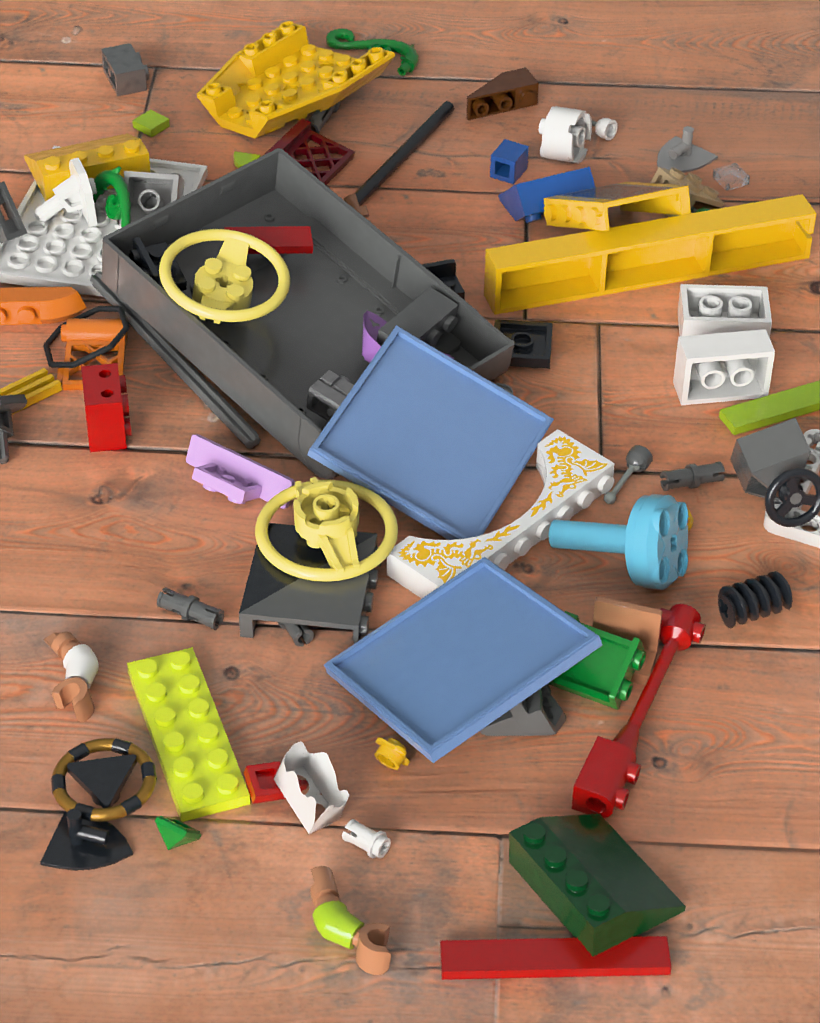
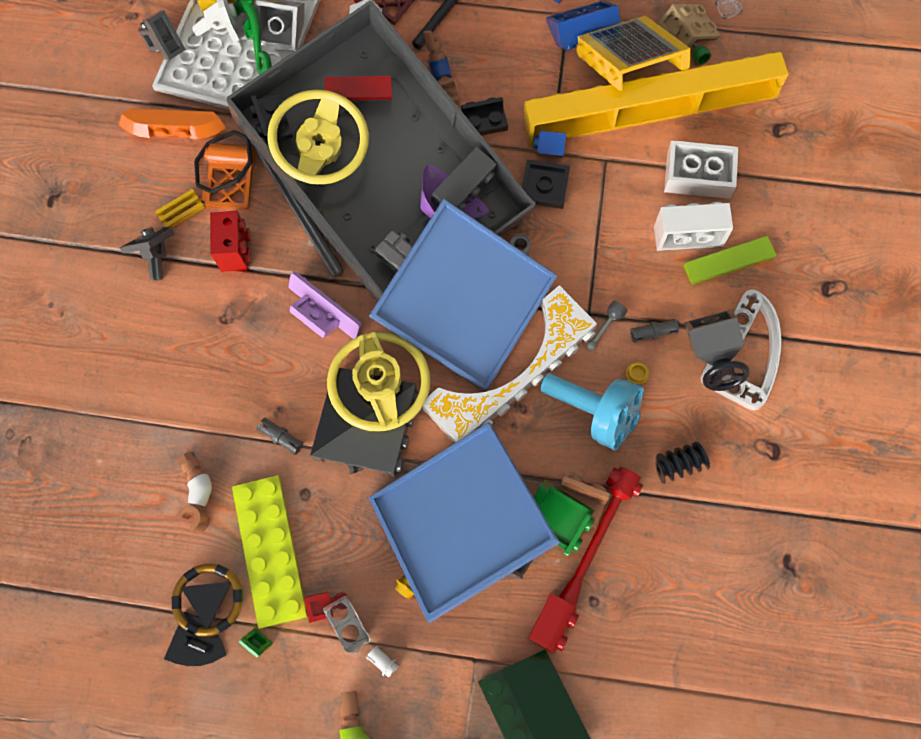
camera: 10 degrees right, 30 degrees up
none -> blue brick [534,131,566,156]

